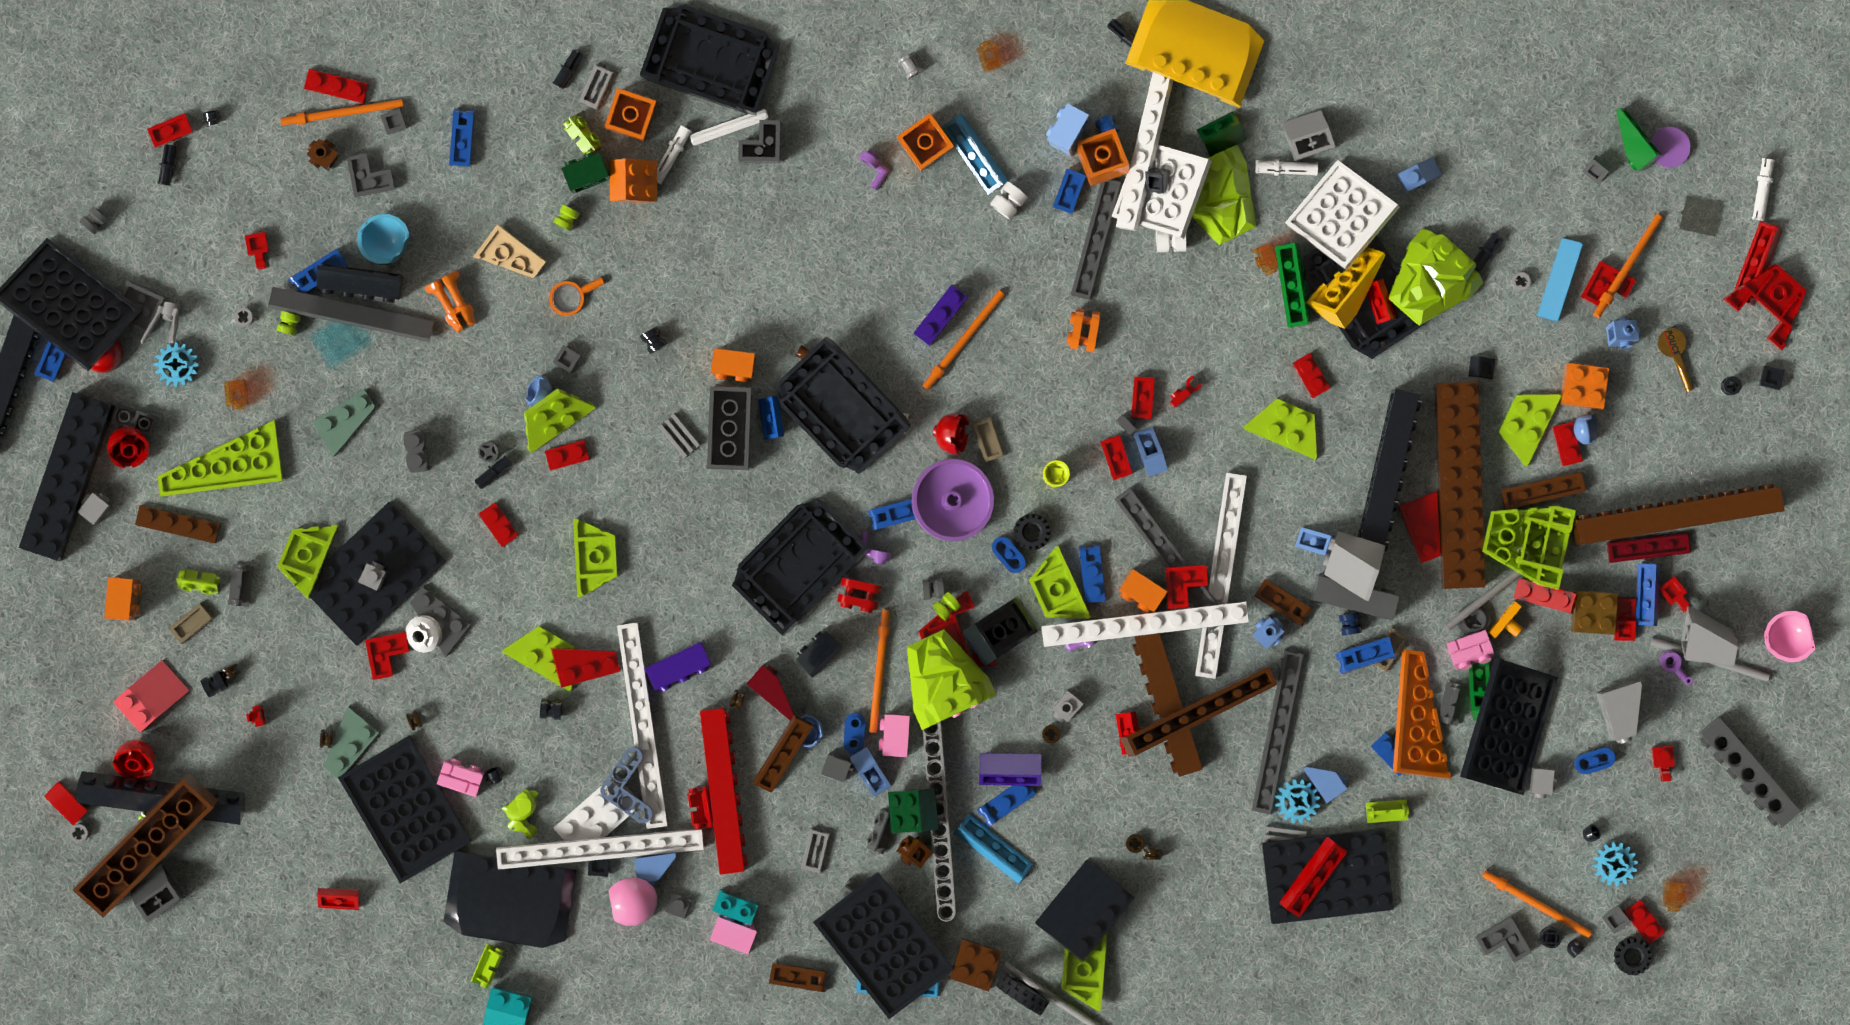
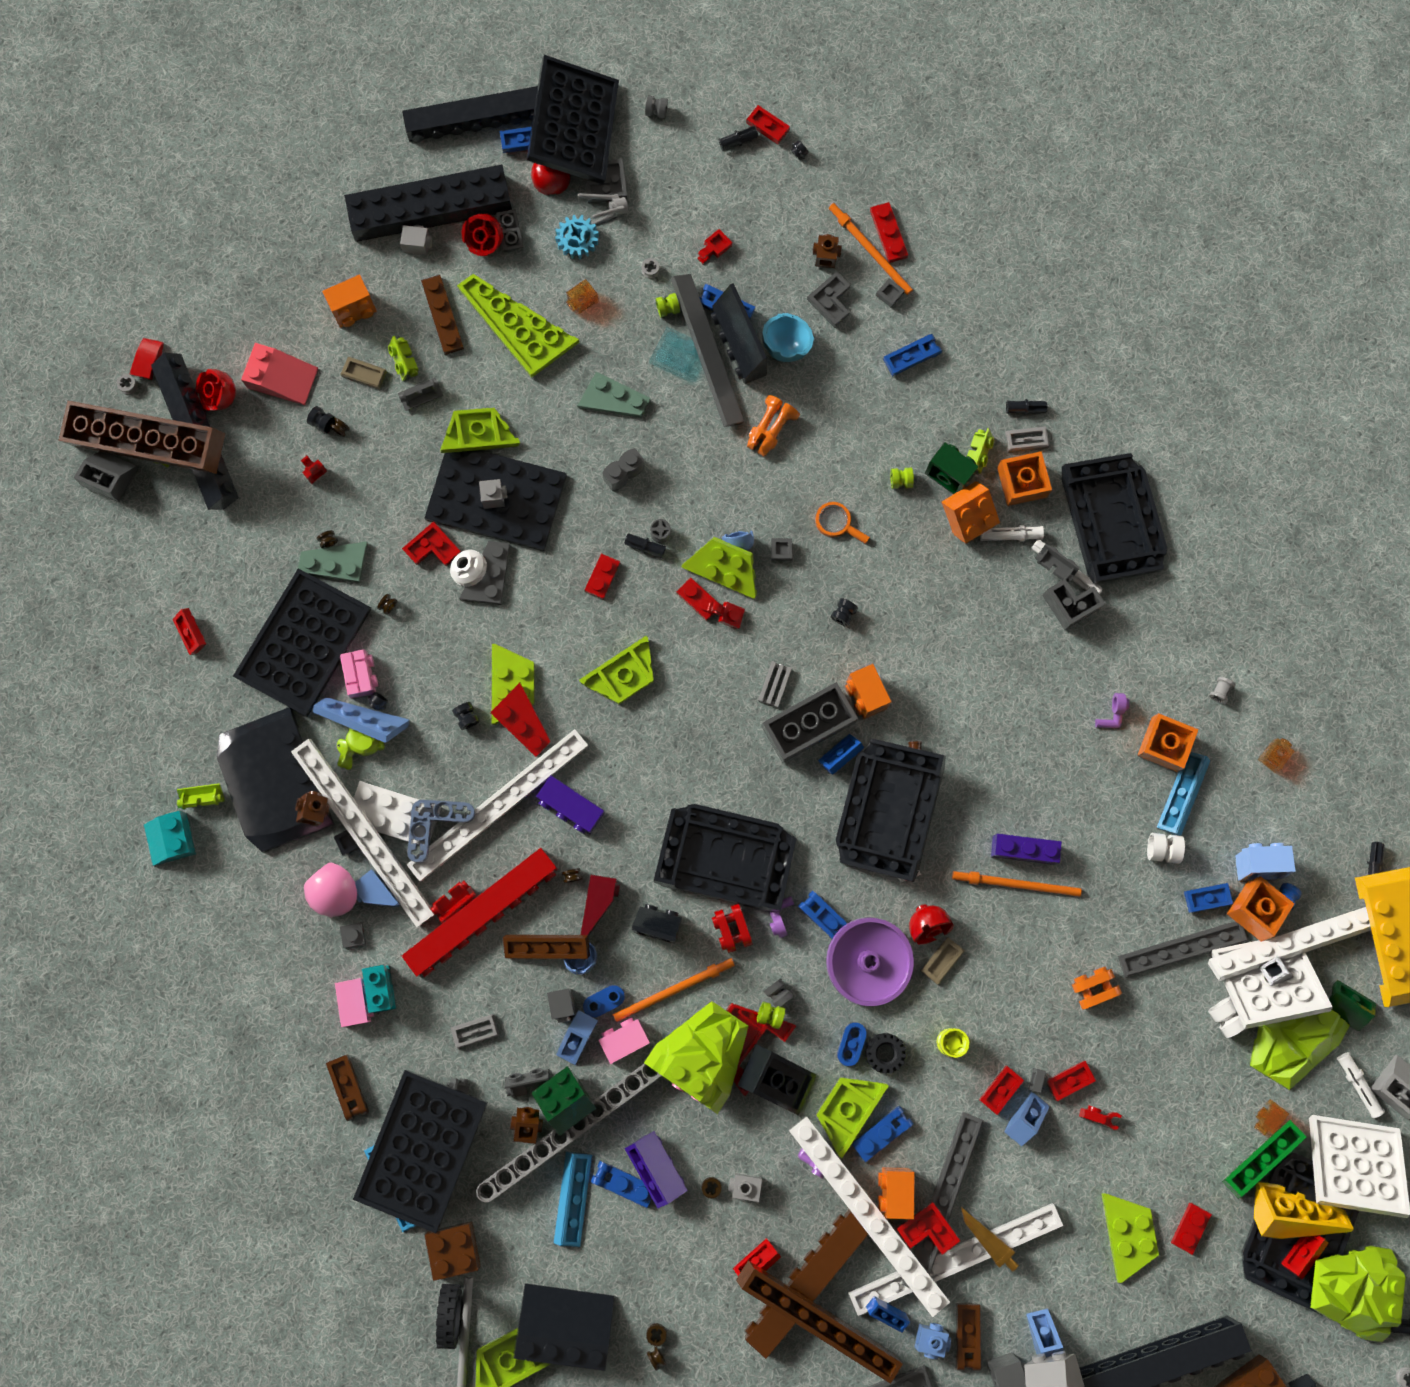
camera: 55 degrees right, 10 degrees down
tan wing [473,224,547,278] -> none
none -> reddish brown brick [295,791,329,827]
none -> medium blue wing [313,698,409,743]
none -> red plate [707,602,745,629]
none -> blue piece [866,1296,910,1333]
none -> pearl gold bar [961,1207,1019,1272]
none -> dark grey hinge [1035,544,1080,583]

